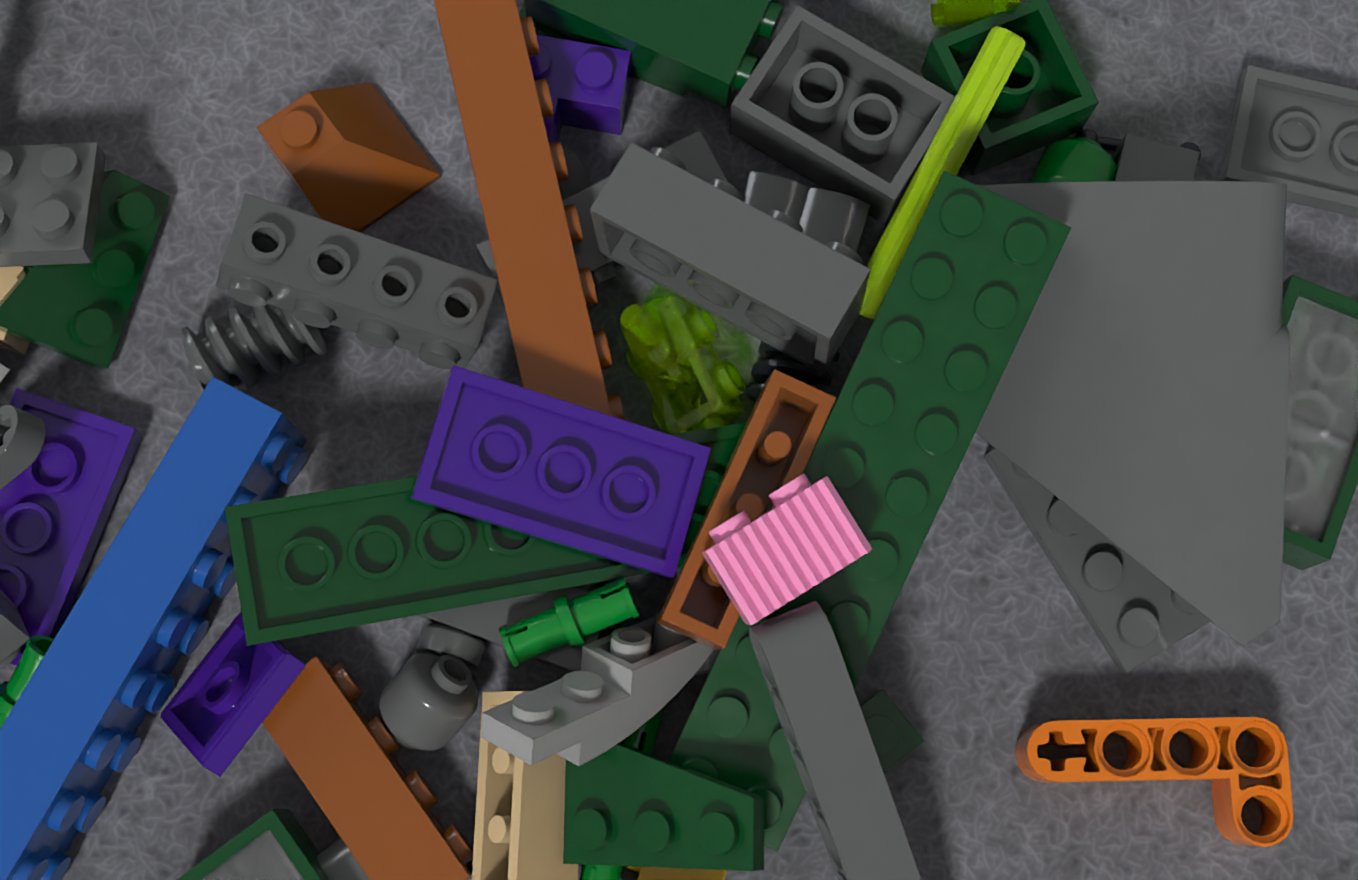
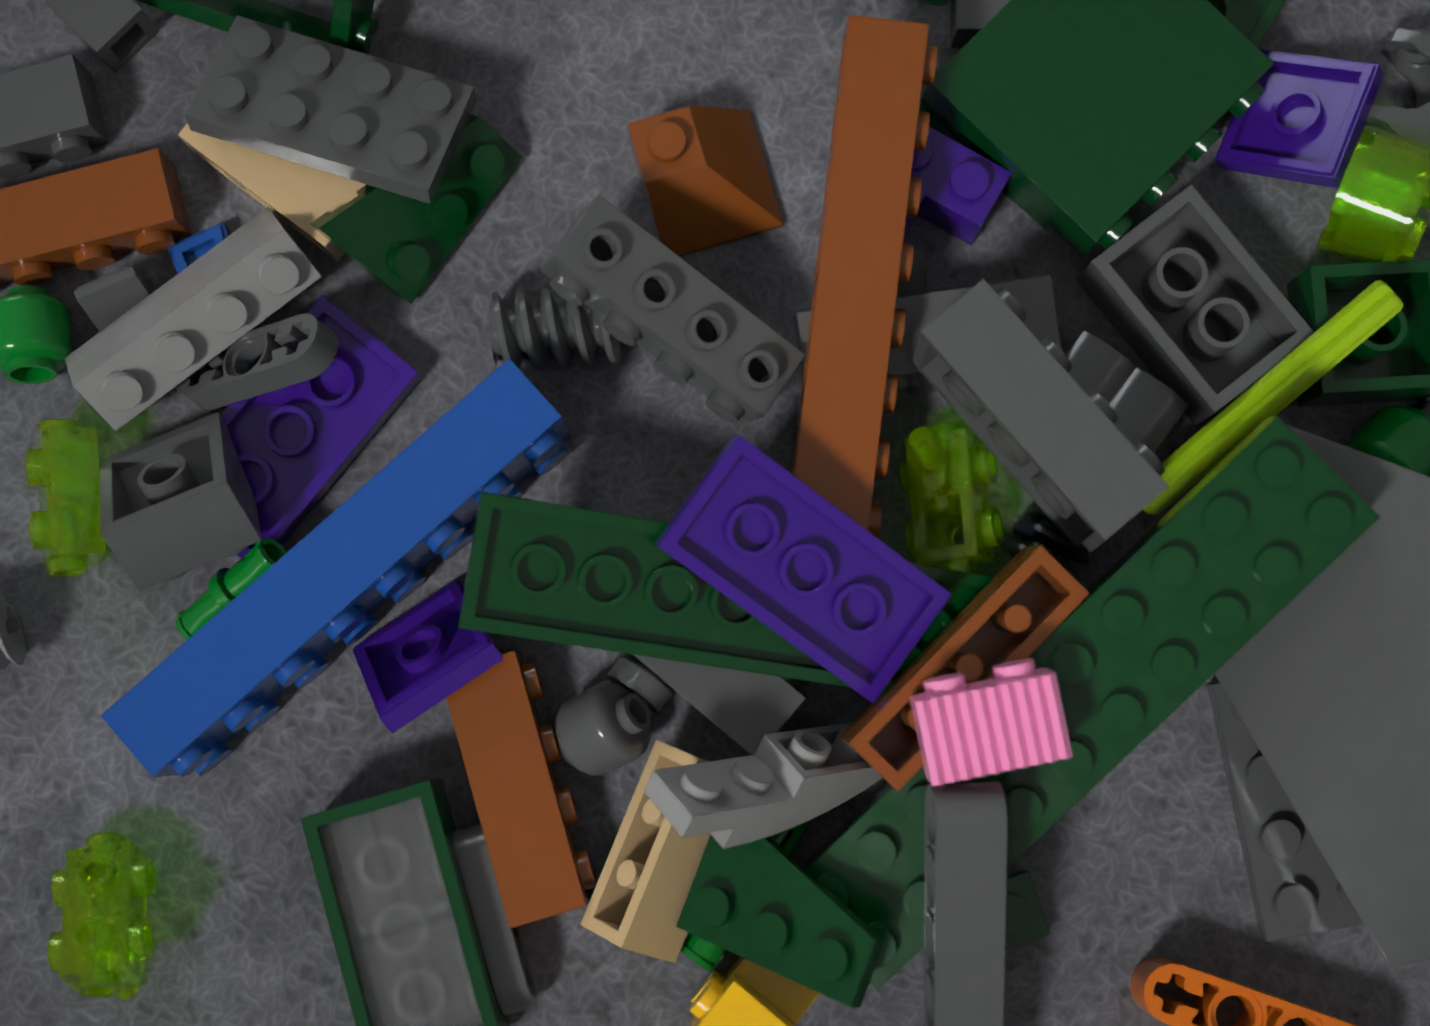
camera: 25 degrees right, 5 degrees up
green pin [499,576,640,667] -> none

